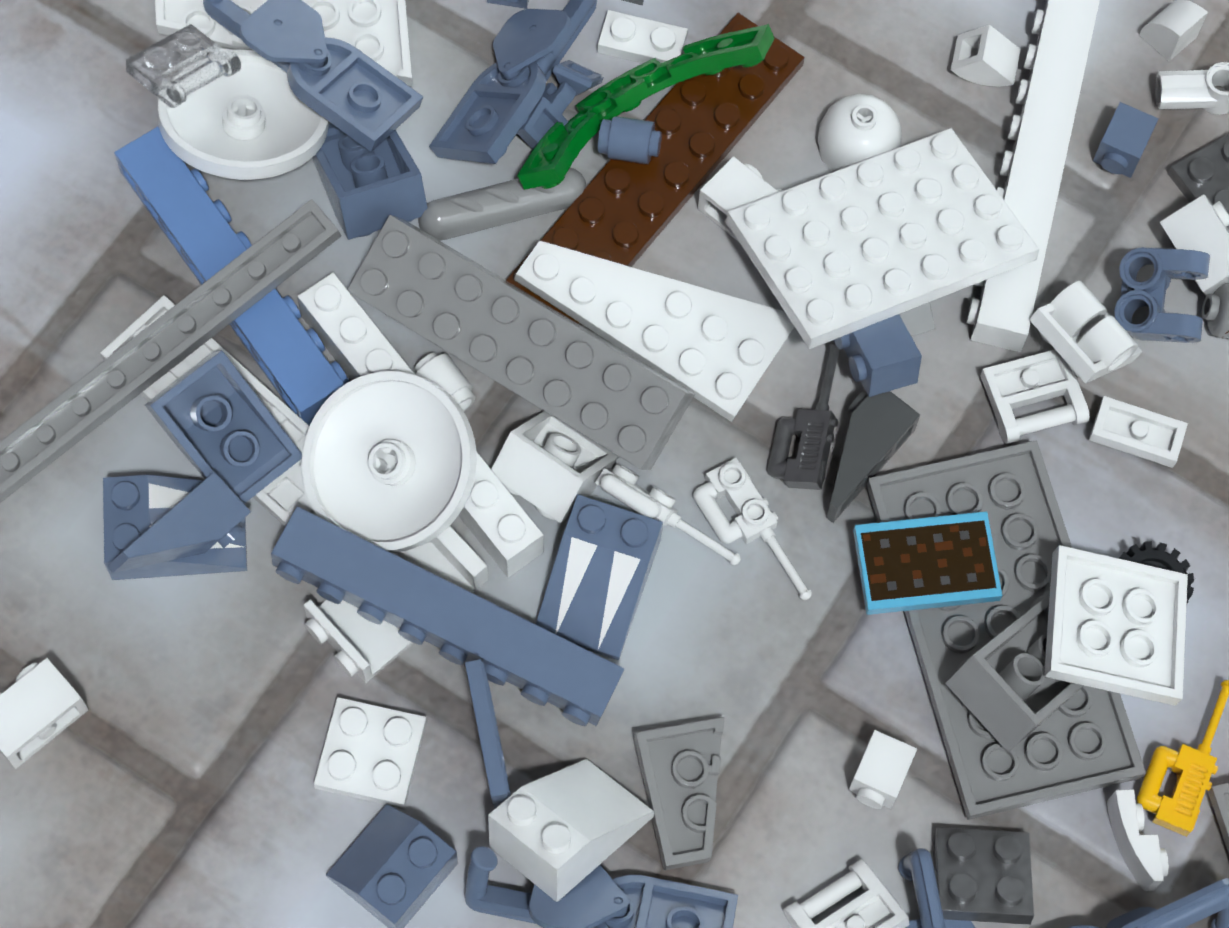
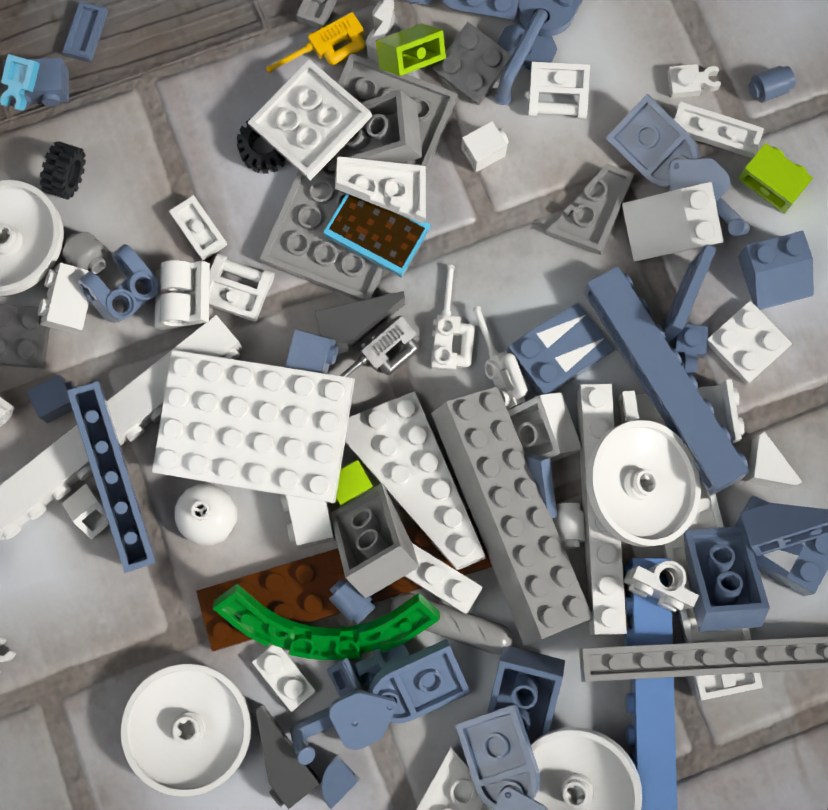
camera: 140 degrees left, 10 degrees up
none -> sand blue brick [67,381,156,573]
none -> light grey slope [330,483,419,599]
none -> lime brick [332,460,373,507]
none -> white wing [335,156,426,224]
none -> lime brick [375,23,446,76]
none -> white plate [405,543,483,615]
none -> sand blue tile [525,453,557,519]
none -> white plate [624,561,699,612]
none -> sand blue plate [674,324,708,375]
none -> white slope [746,432,802,490]

